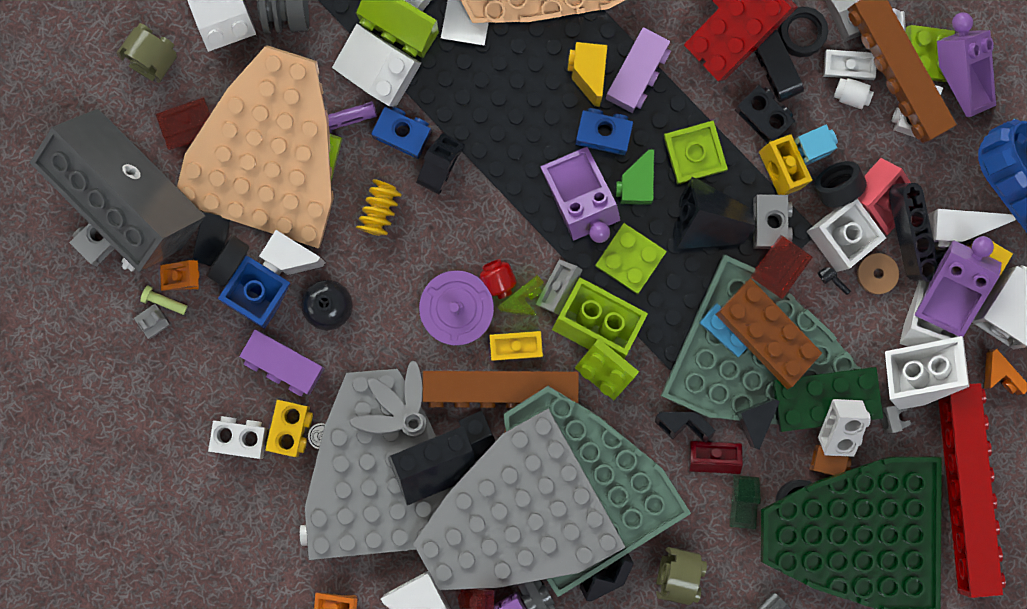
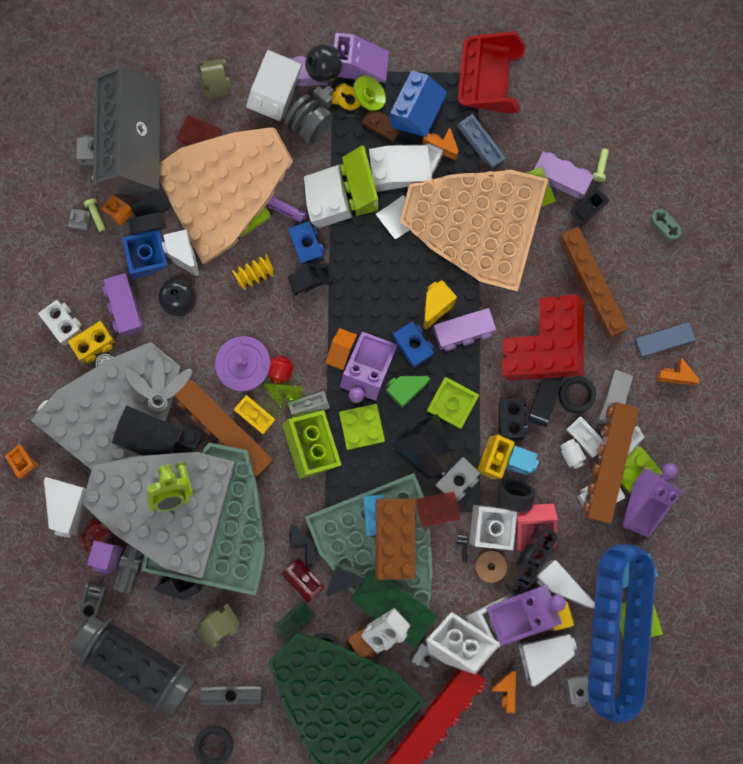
camera: 45 degrees right, 5 degrees down
lime plate [575,339,639,400] -> none
none -> lime piece [146,462,193,512]
none -> orange slope [326,328,357,370]

